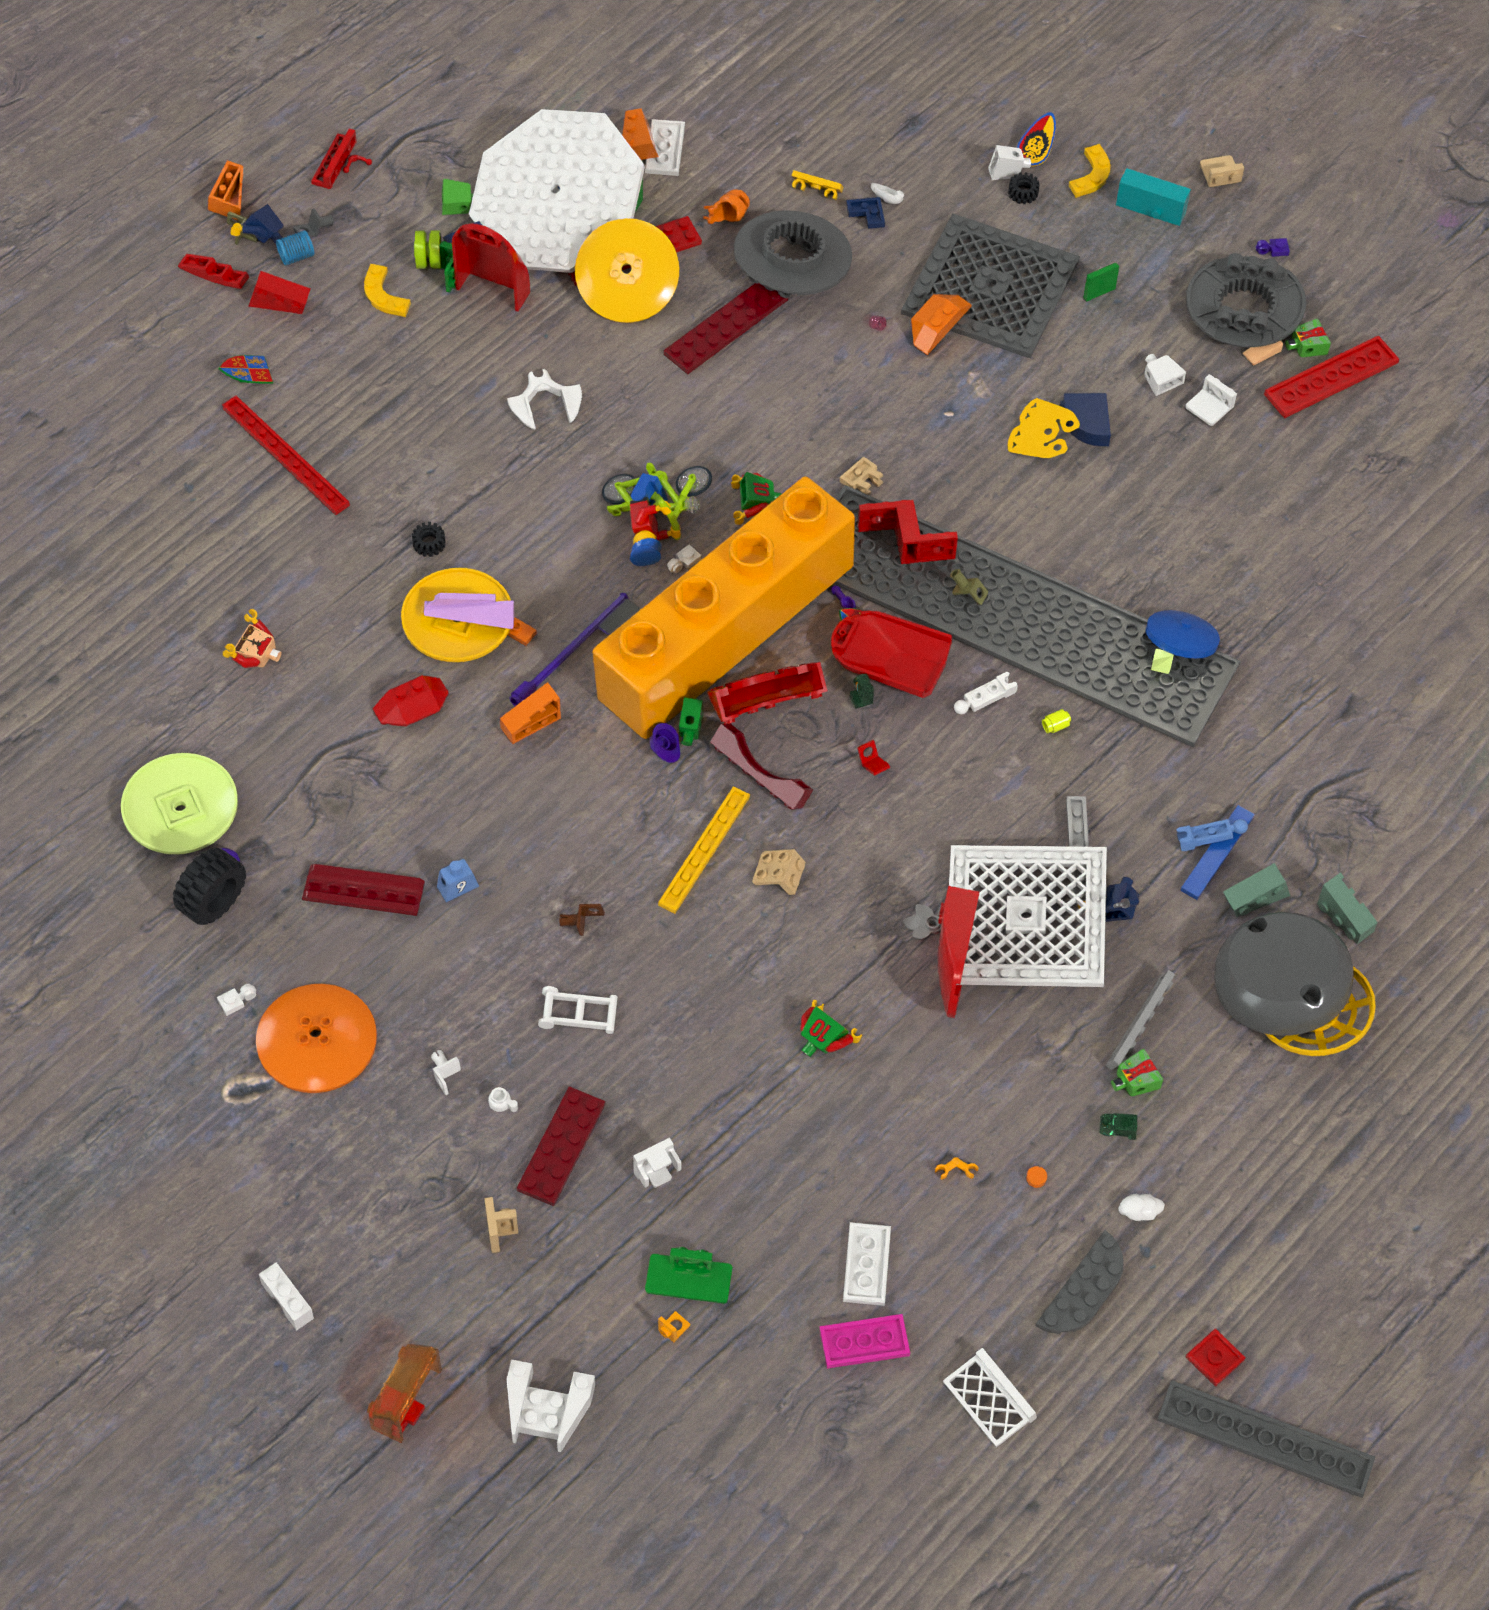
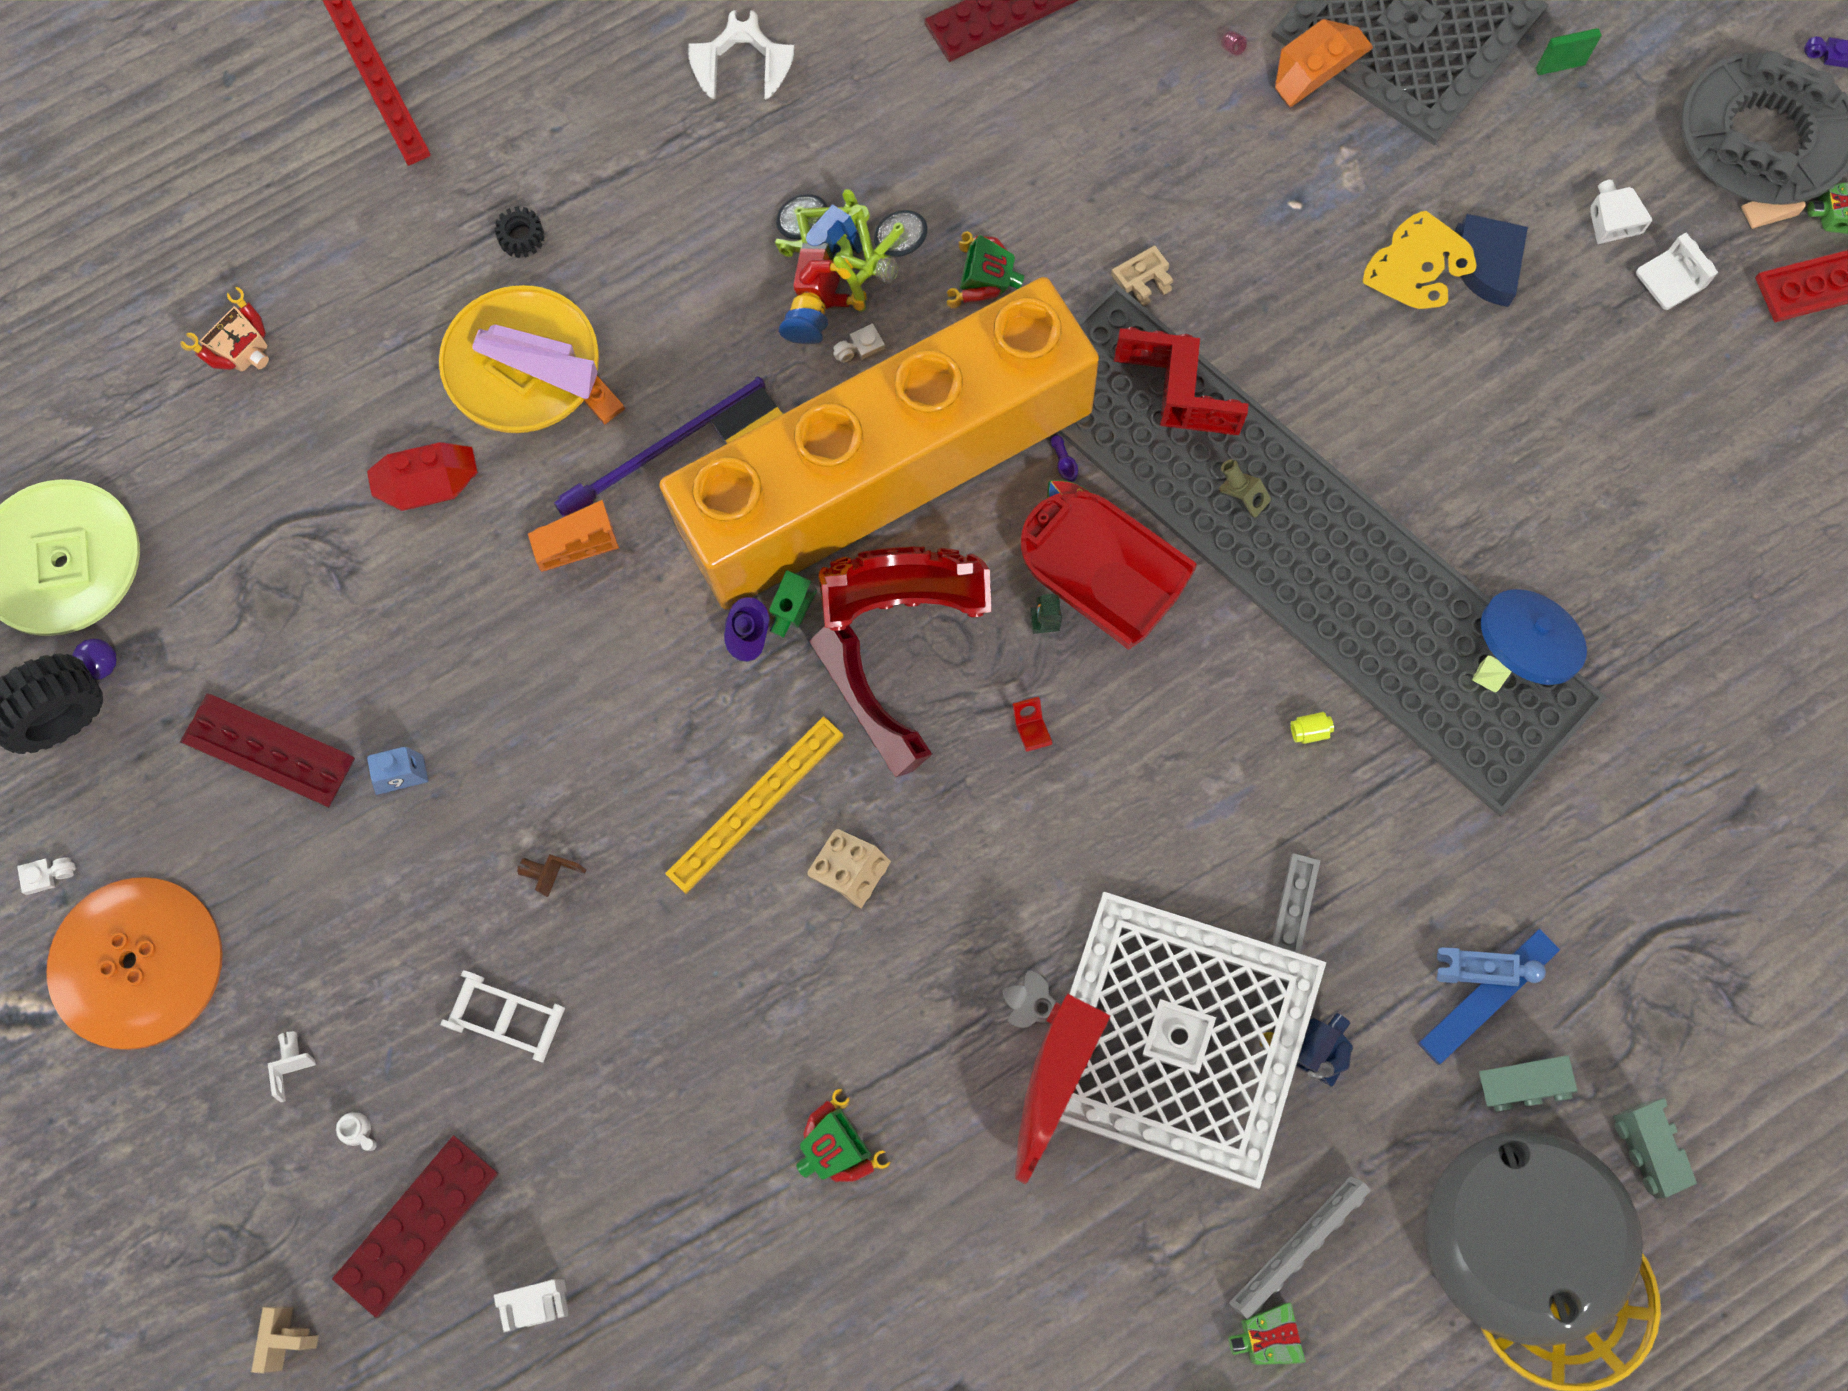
camera: 15 degrees right, 15 degrees up
white plate [954,672,1017,715] -> none

